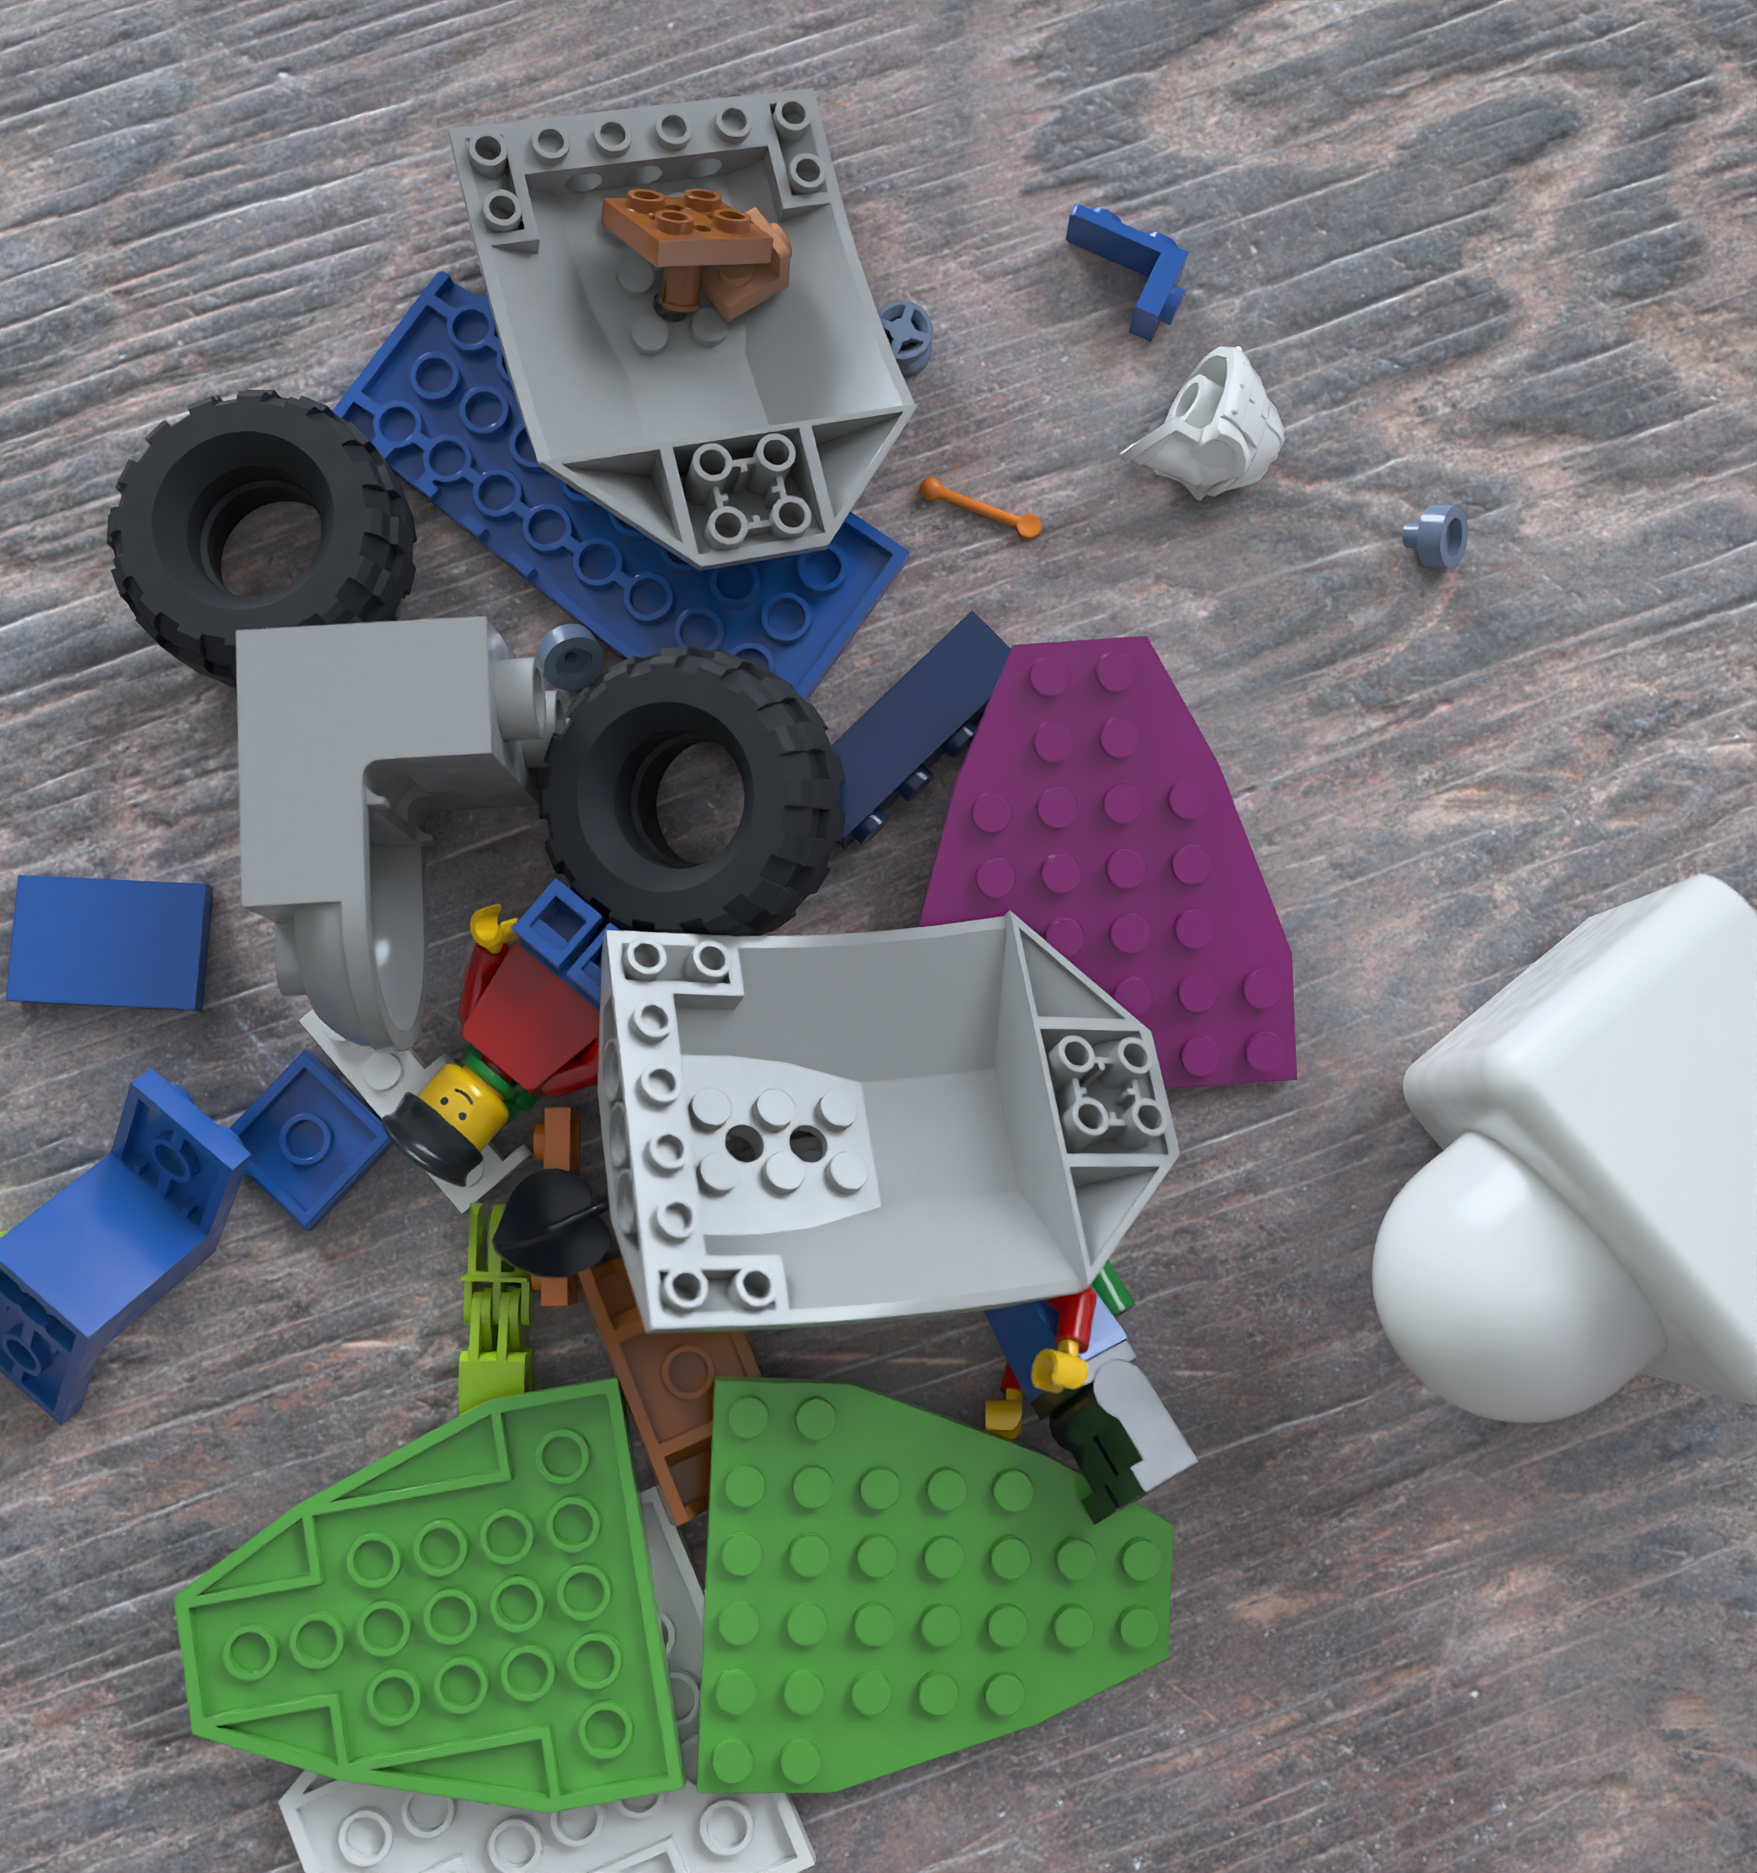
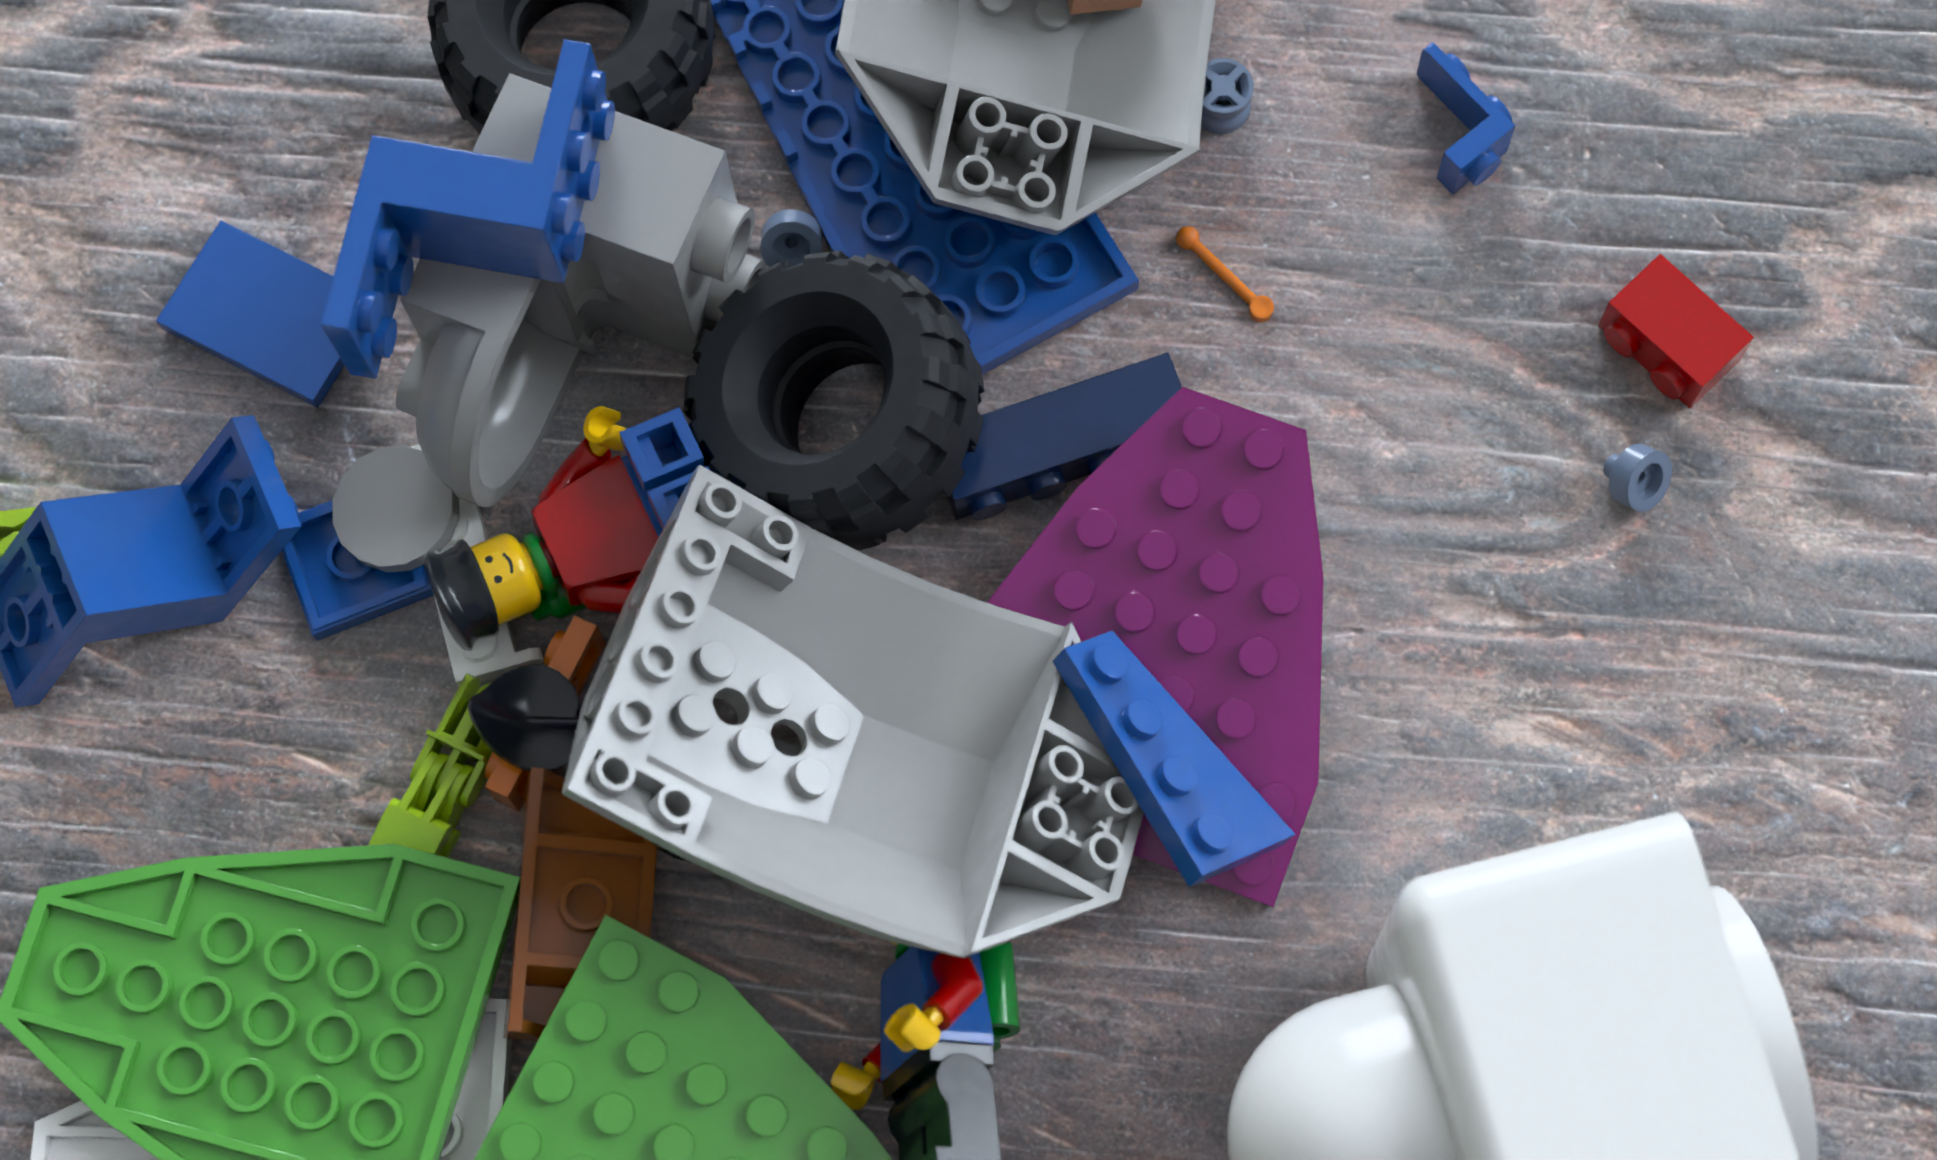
camera: 25 degrees right, 10 degrees down
white head [1119,346,1285,501] -> none
none -> blue bracket [320,39,615,379]
none -> light grey tile [332,445,460,572]
none -> wing [1052,631,1295,887]
none -> red brick [1598,254,1754,409]

